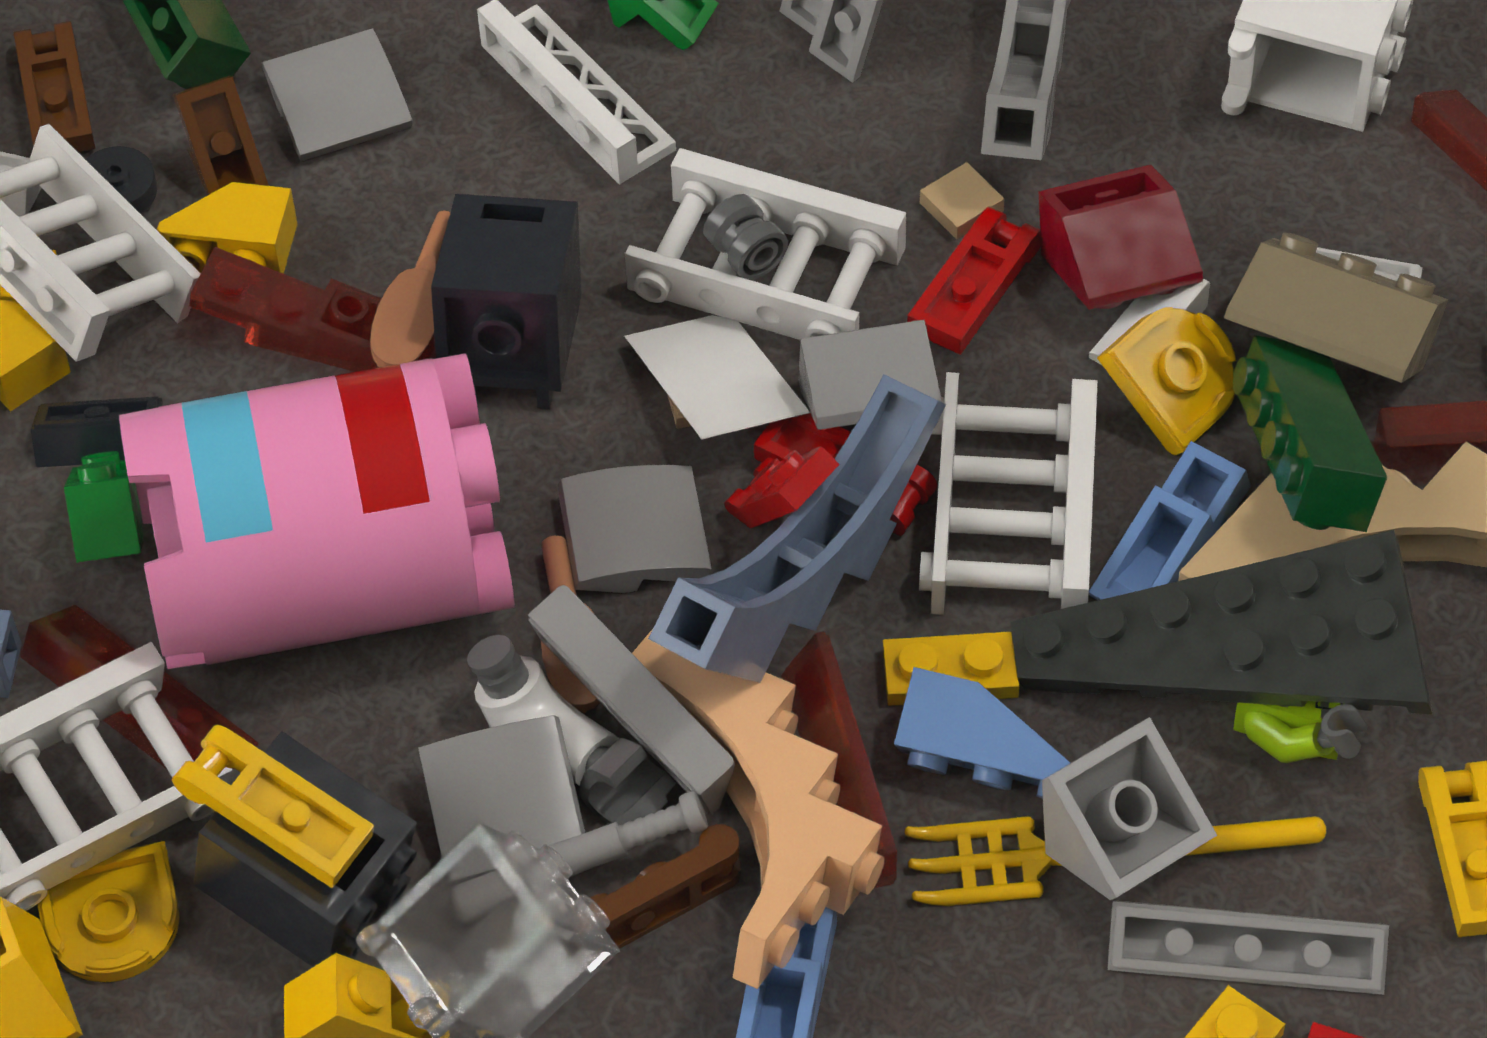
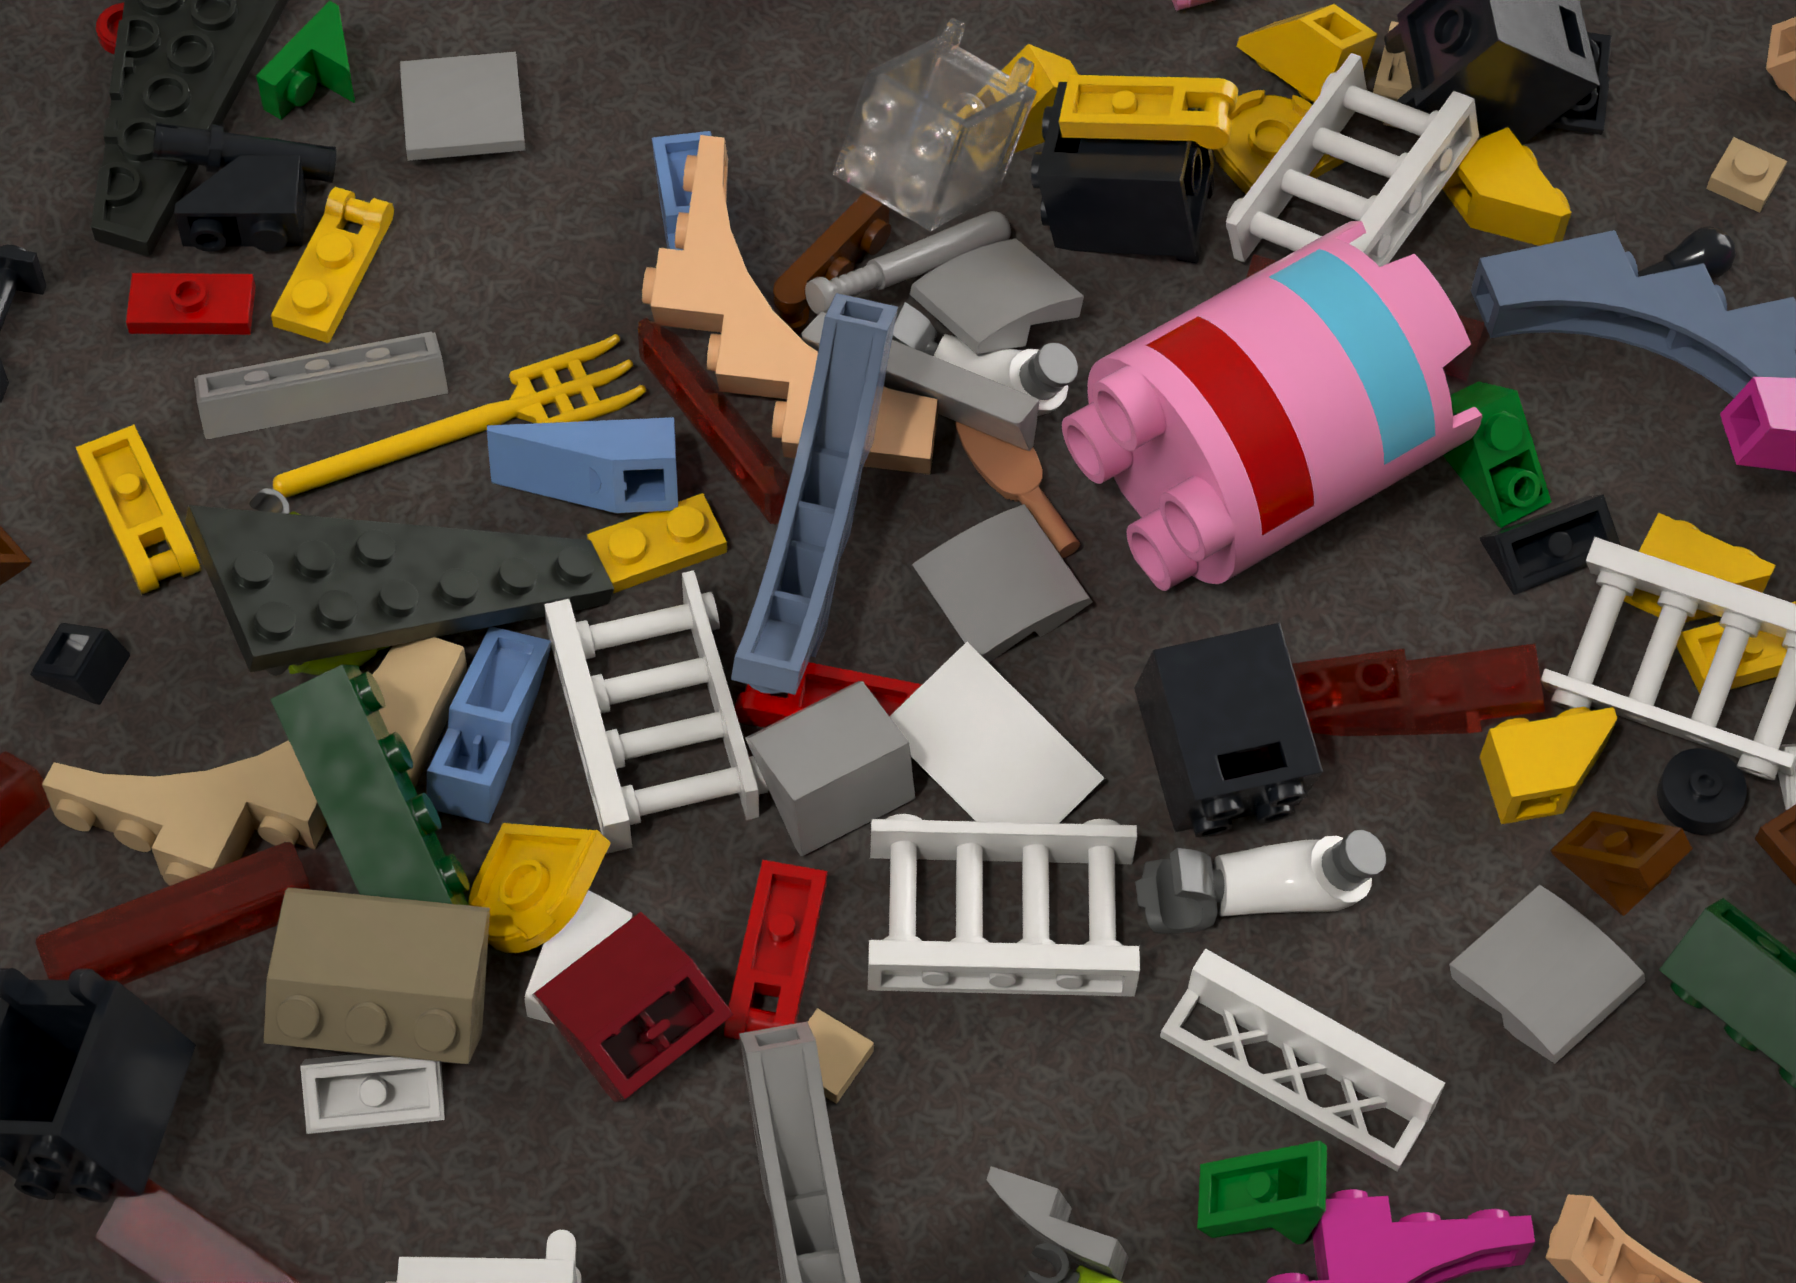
camera: 155 degrees right, 5 degrees up
nougat piece [370,211,450,368] -> none
dark grey wheel [703,194,788,280] -> none
red plate [724,446,840,528] -> none
light grey slope [1042,717,1217,900] -> none
none -> piece [1135,830,1386,934]

